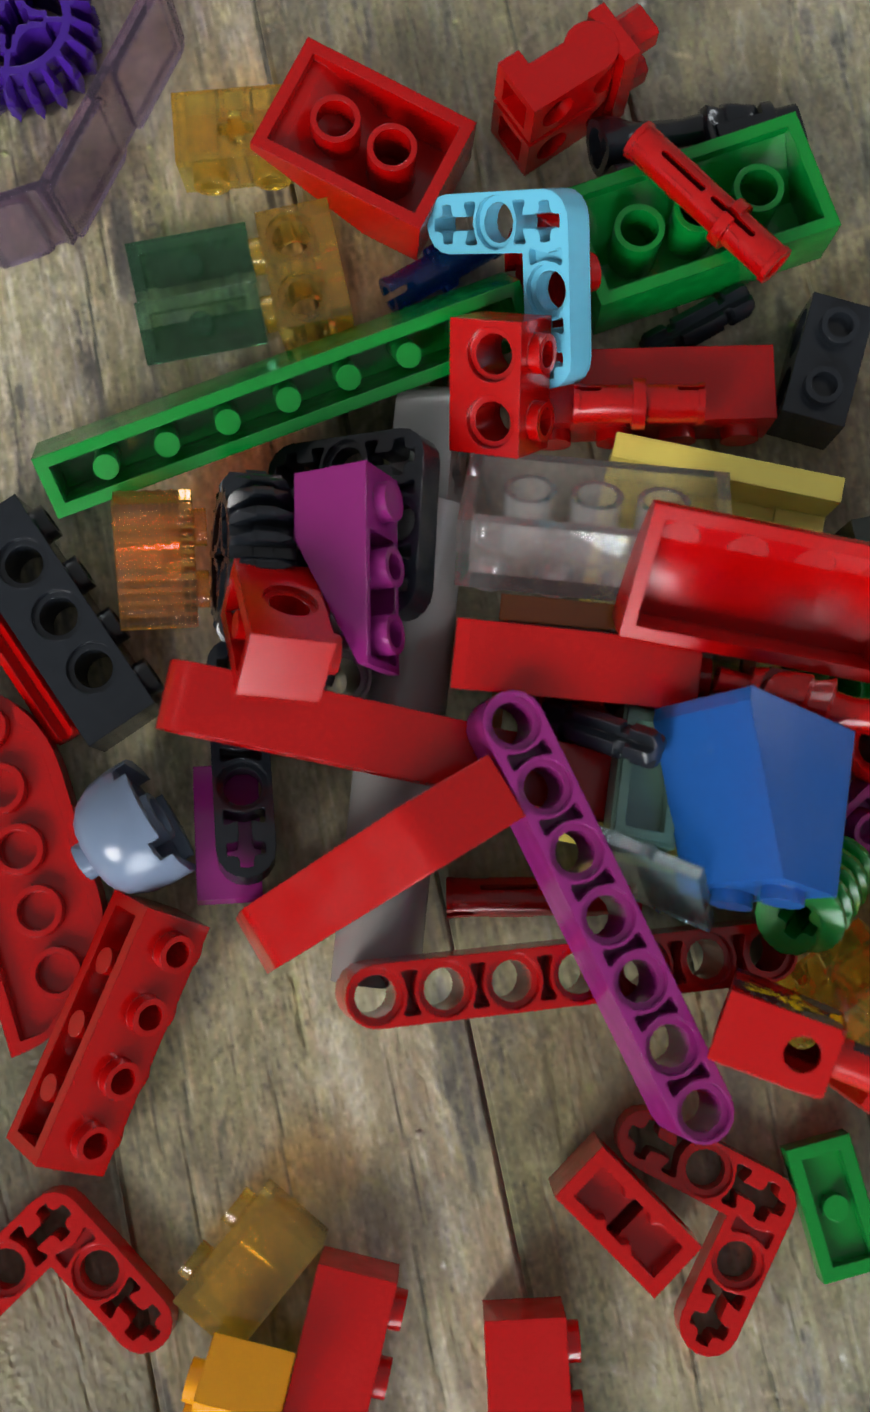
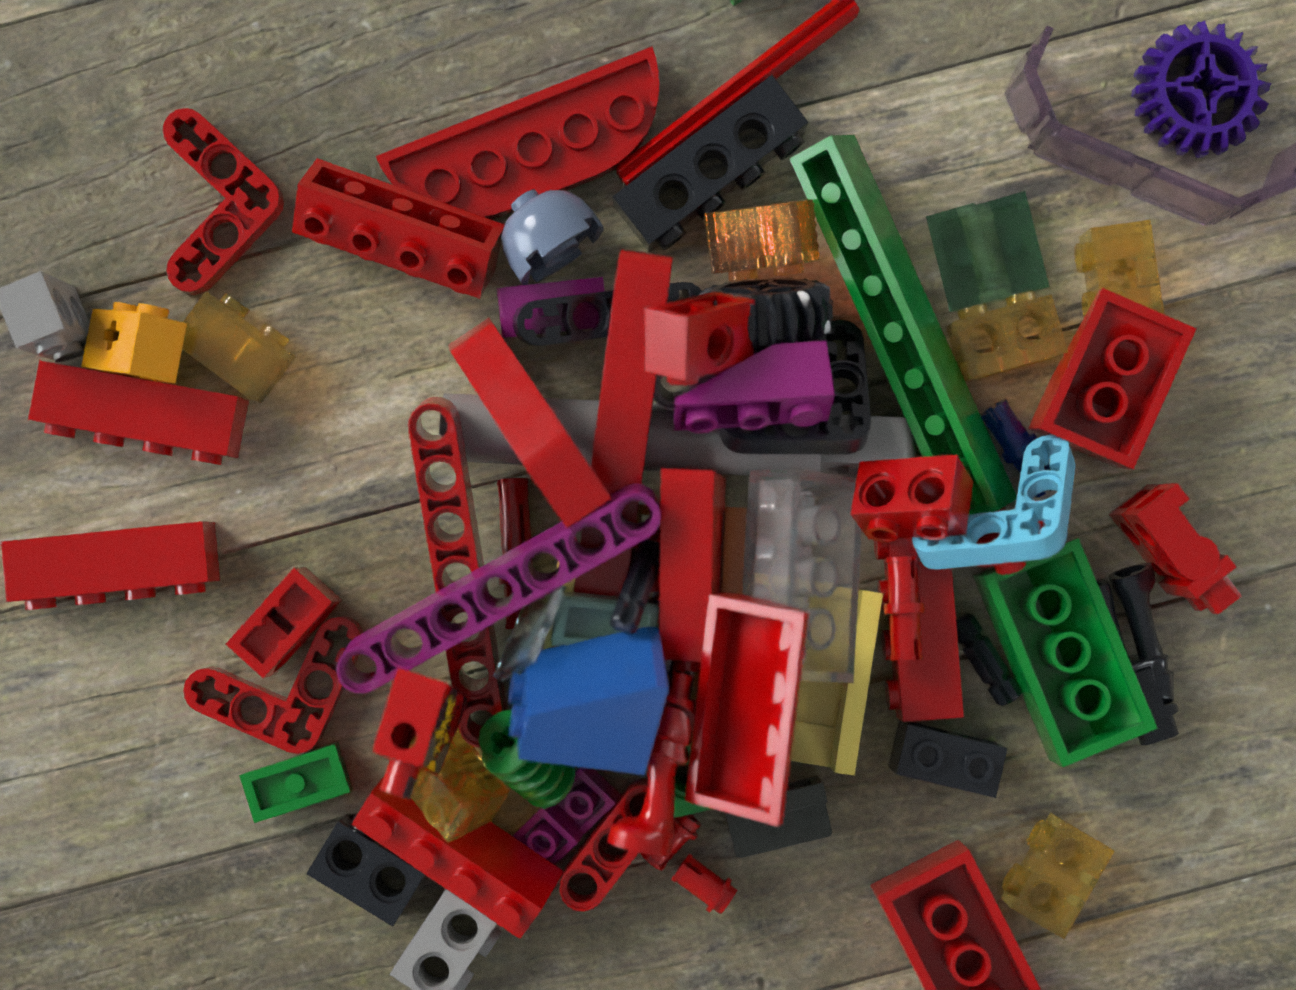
camera: 85 degrees right, 5 degrees up
red pin [623,121,792,284] -> none

